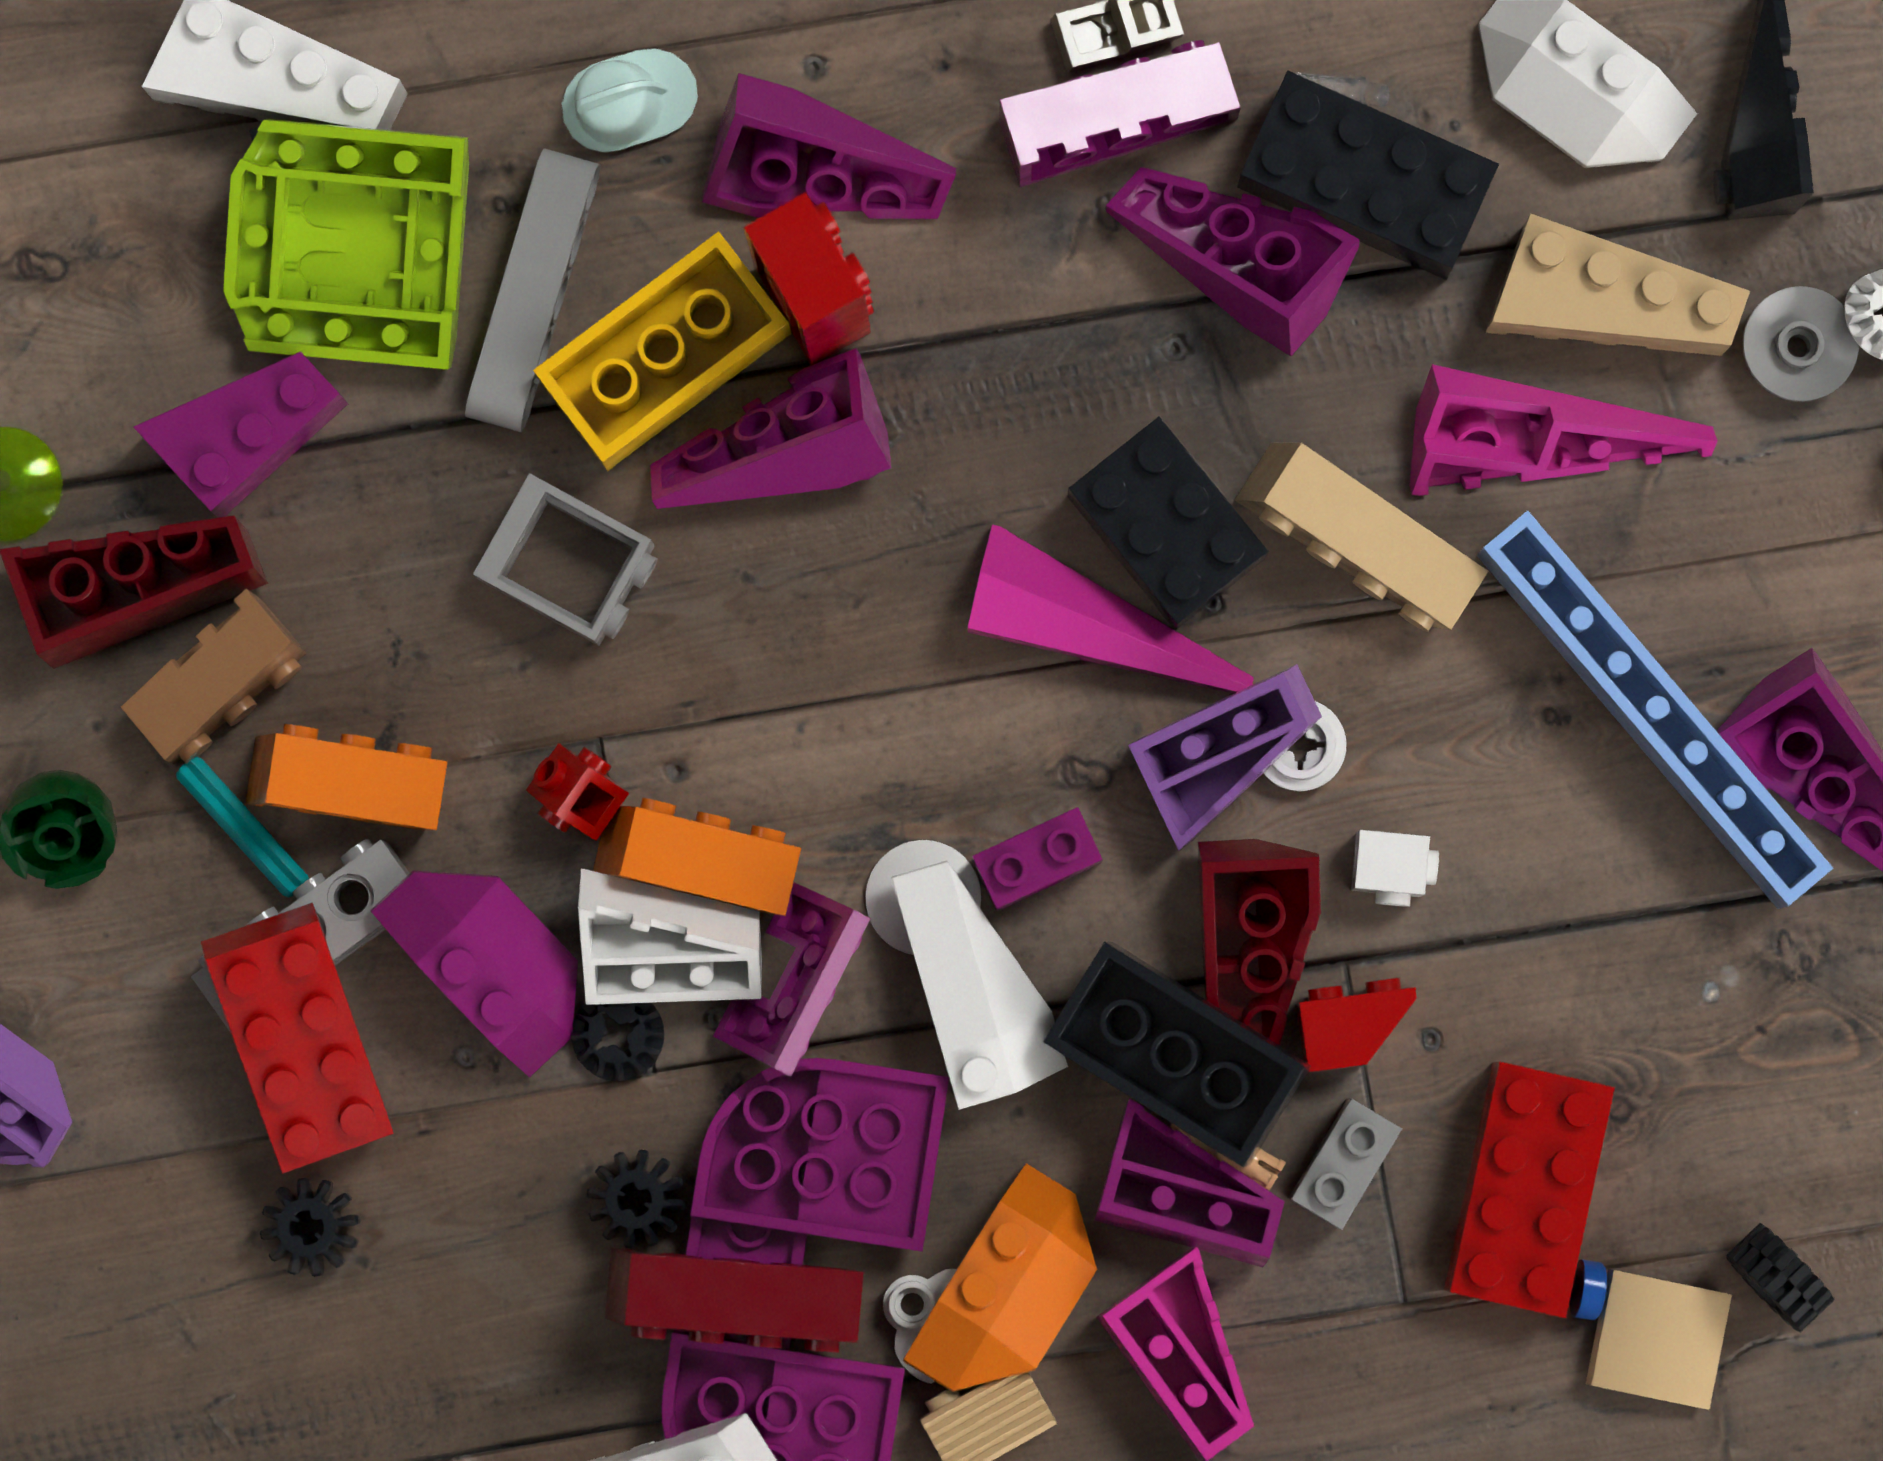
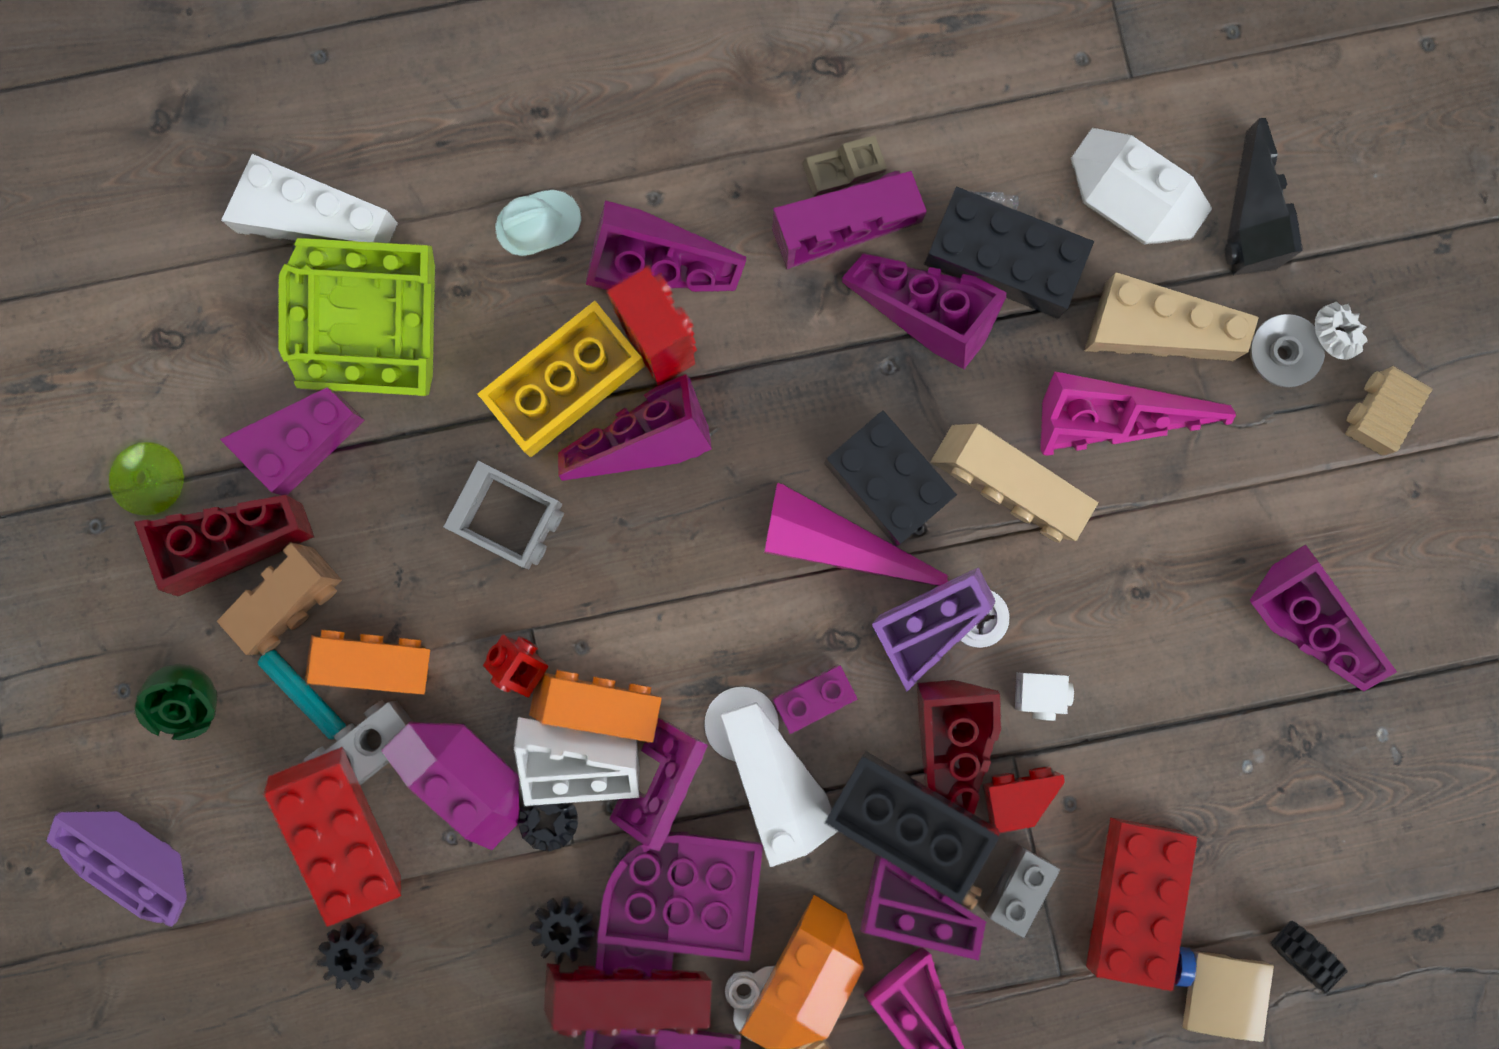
camera: 10 degrees left, 0 degrees up
light grey beam [465,149,600,432] -> none
light blue brick [1476,510,1833,909] -> none

